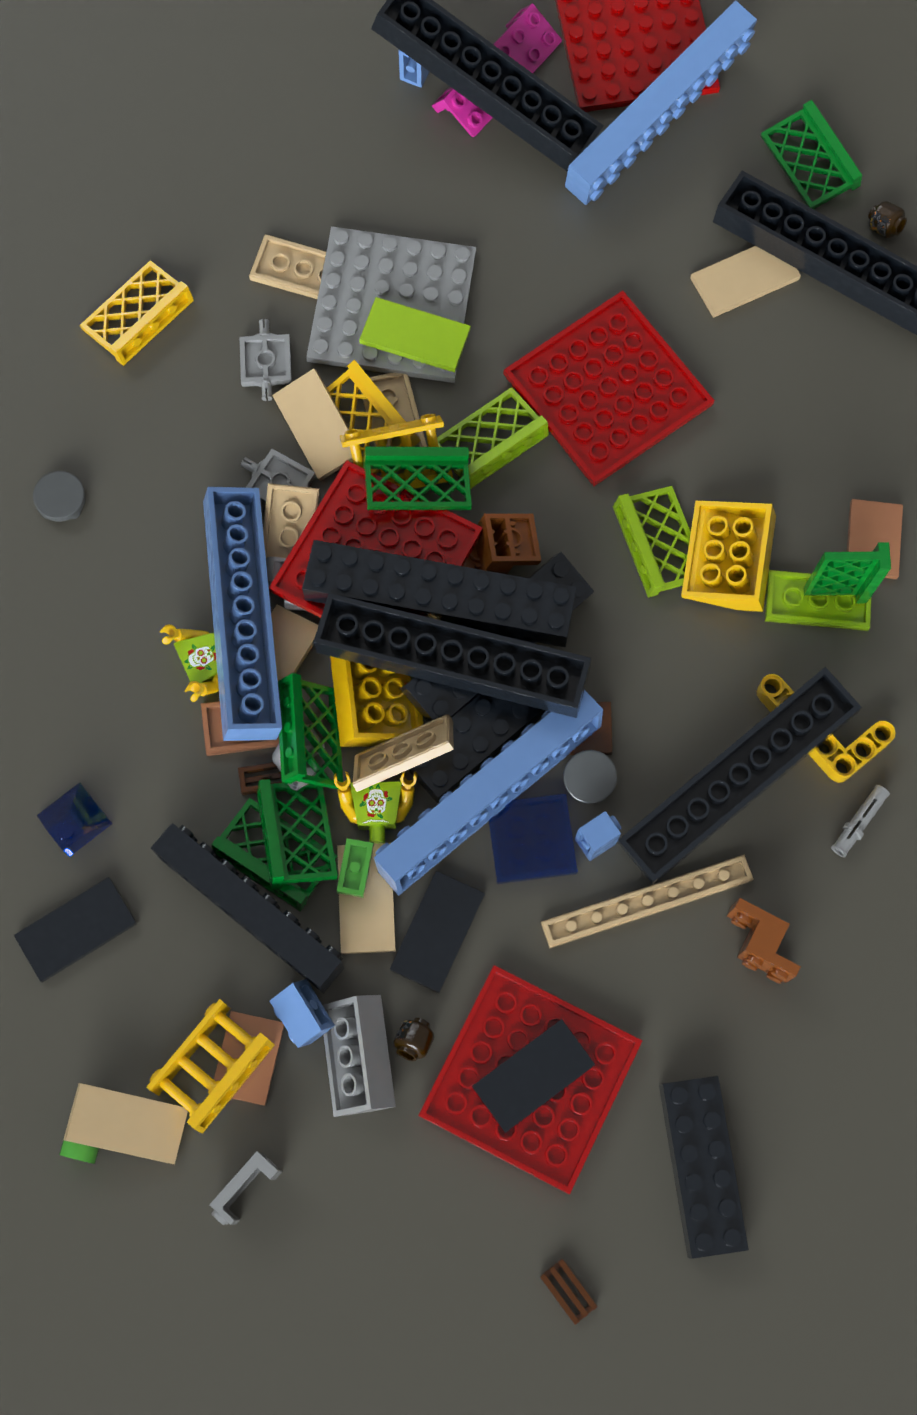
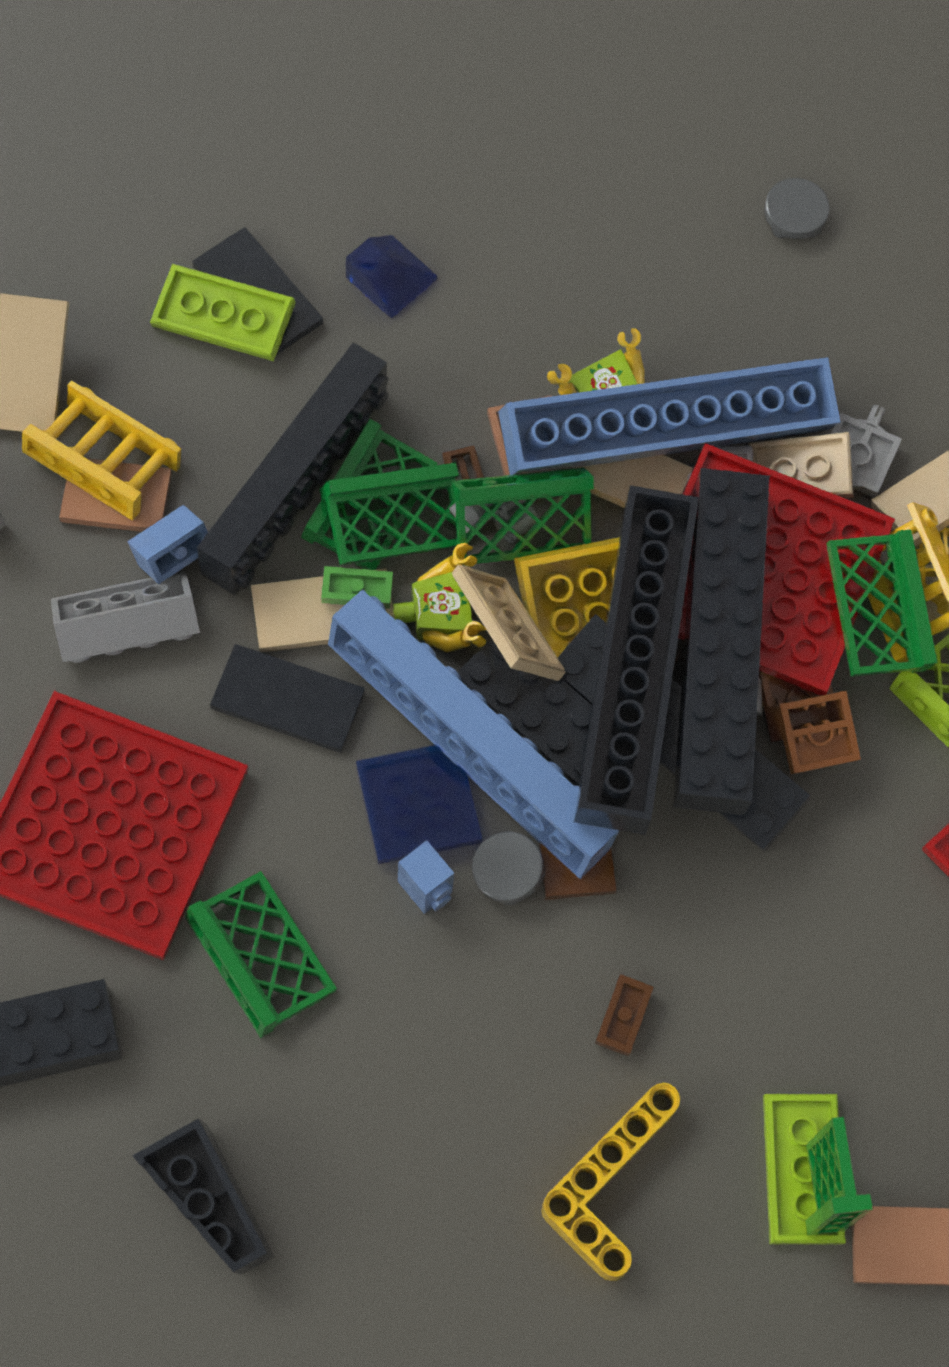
camera: 80 degrees right, 5 degrees down
dark brown head [394,1018,434,1061] -> none
black tile [472,1019,595,1133] -> none
tan tile [541,855,754,949] -> none
lime fence [613,486,691,598] -> none
black brick [618,667,862,884] -> none
yellow slope [681,500,776,612] -> none
dark orange bracket [727,898,801,984] -> none
light grey pin [831,784,890,857] -> none
none -> black wedge [132,1118,274,1275]
none -> lime tile [150,263,296,362]
none -> green fence [186,871,337,1038]
none -> reddish brown plate [595,974,654,1057]

